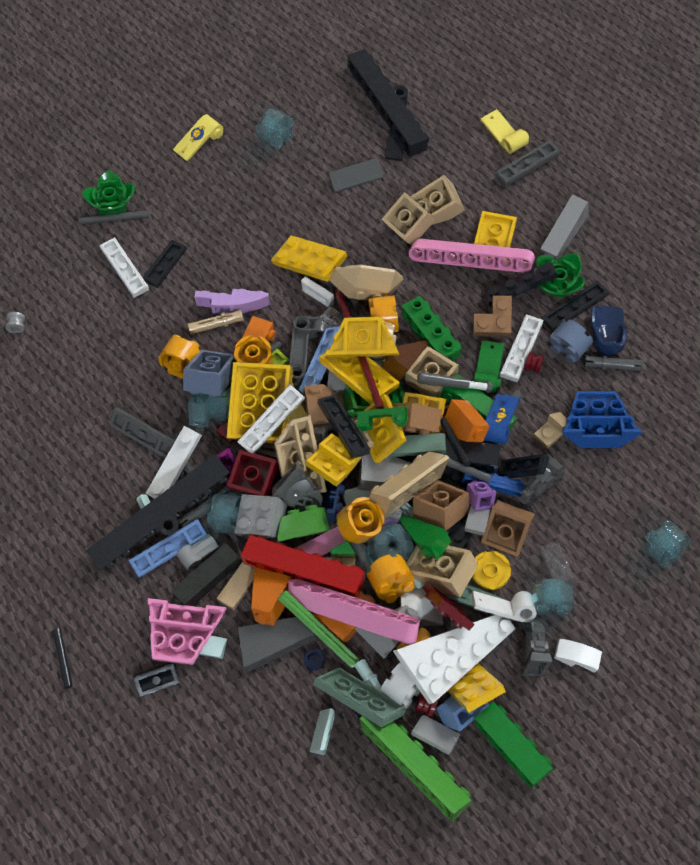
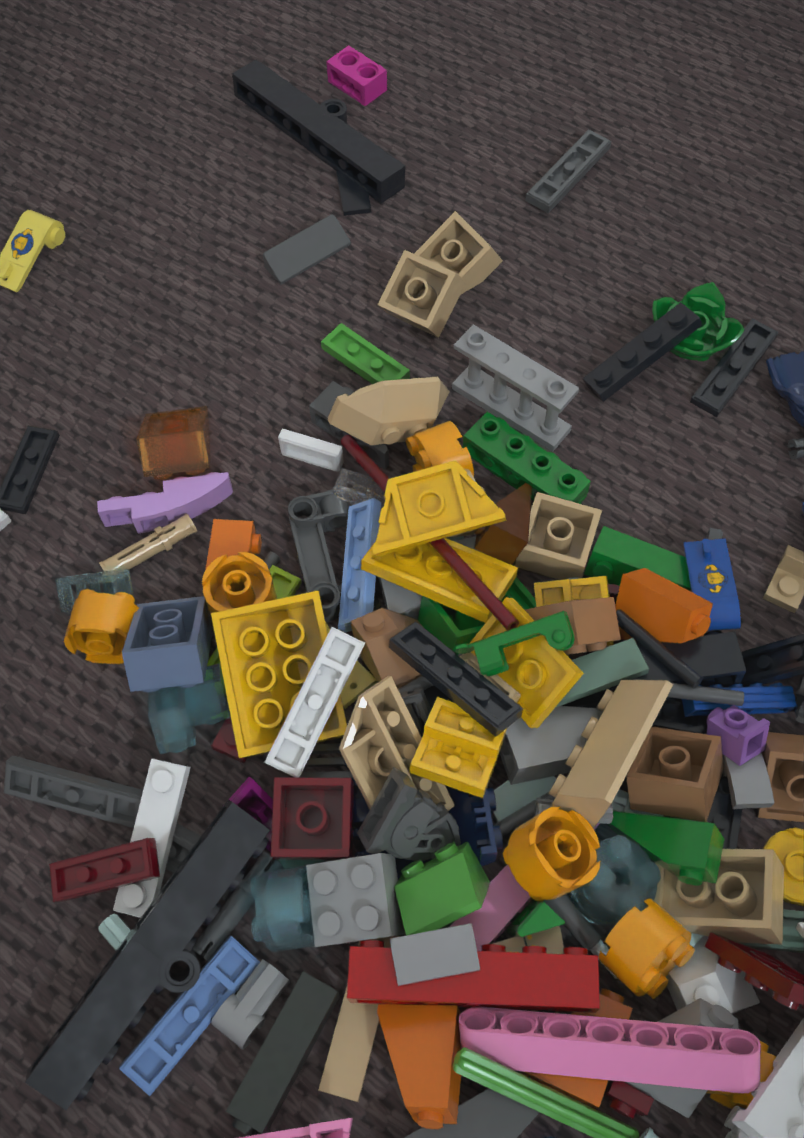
camera: 20 degrees left, 0 degrees up
clear light blue brick [256,108,294,149] -> none
yellow plate [271,235,348,282] -> none
bright pink beam [409,239,535,273] -> none
dark grey piece [417,372,492,393] -> none
yellow plate [471,211,517,260] -> none
medium nougat brick [473,296,512,337] -> none
green door [474,340,504,394] -> none
light yellow door [480,109,529,154] -> none
white plate [500,314,544,383] -> none
dark red wheel [525,352,544,374] -> none
light grey slope [541,195,589,260] -> none
sand blue brick [549,319,593,364] -> none
none -> dark red tile [49,838,160,902]
none -> clear light blue slope [55,569,134,612]
none -> clear orange slope [136,406,211,479]
none -> bright green plate [321,323,410,384]
none -> dark pink brick [326,45,387,106]
none -> light grey slope [390,923,480,986]
none -> light grey fence [452,324,579,452]
none -> dark red plate [604,1080,654,1120]

